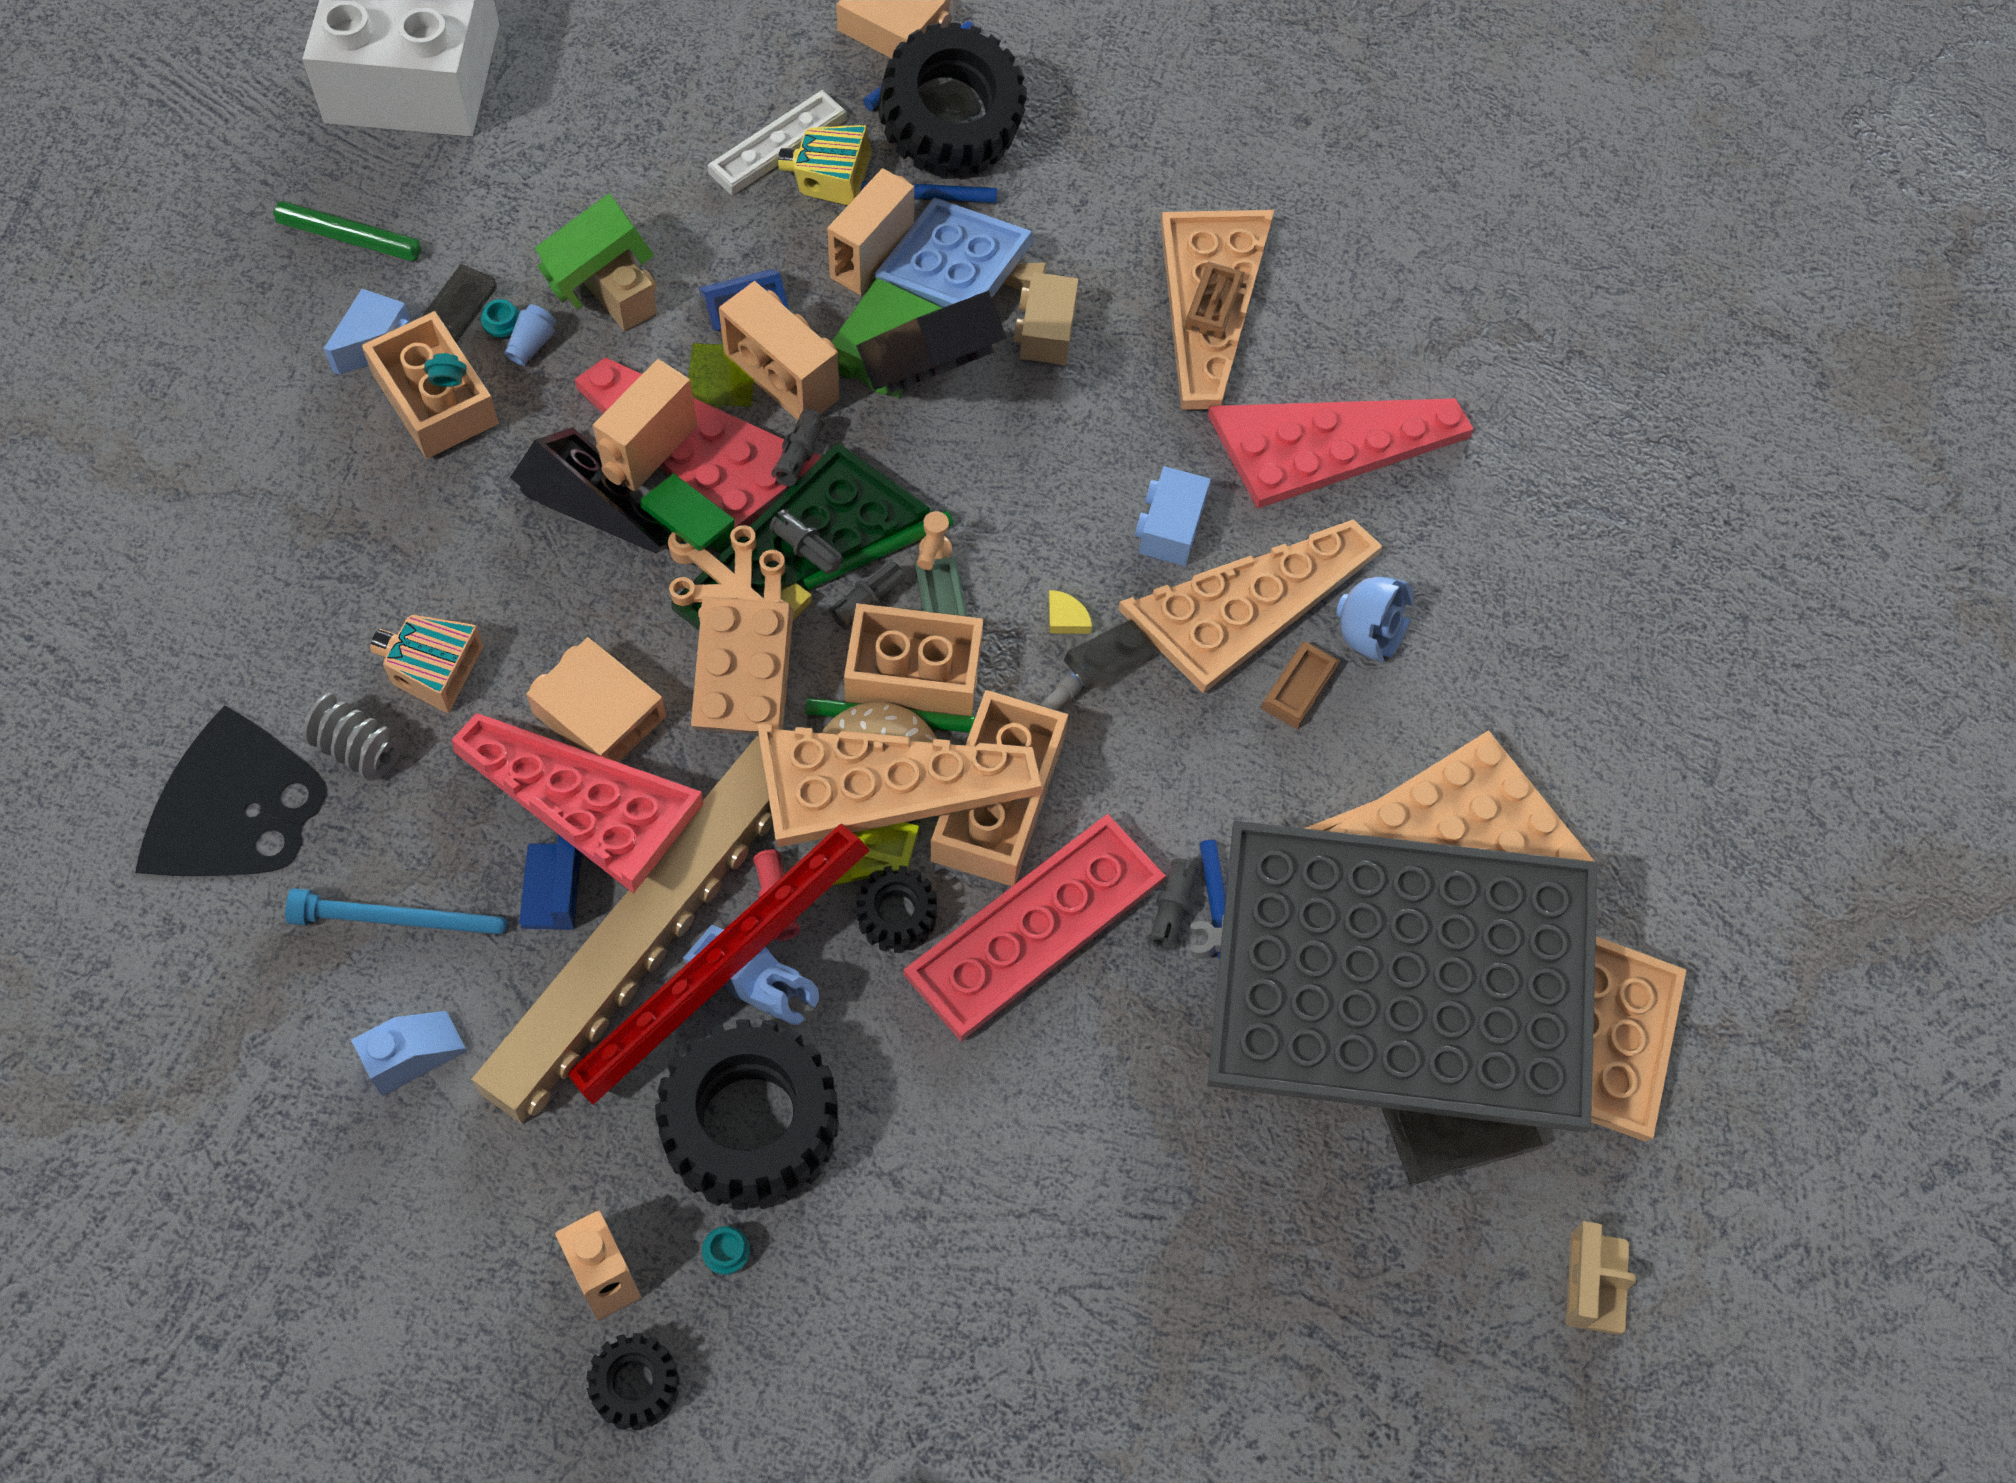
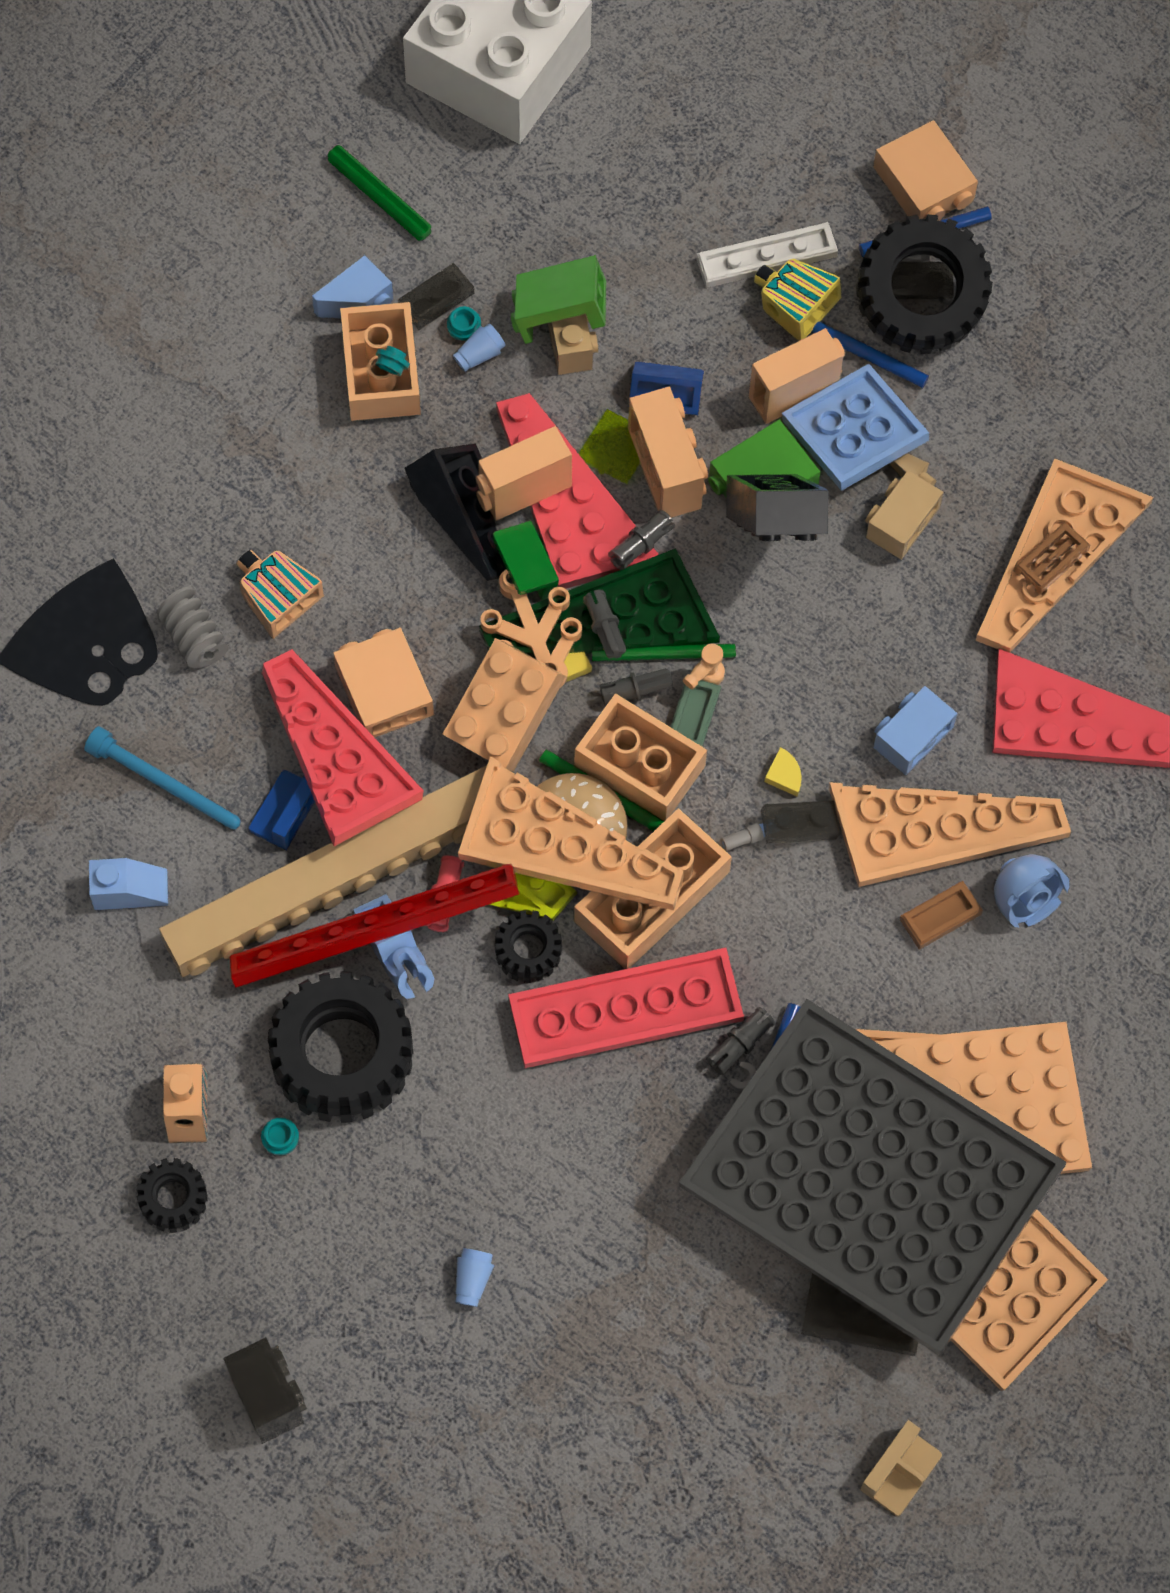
camera: 30 degrees right, 5 degrees up
none -> light blue cone [455,1248,494,1307]

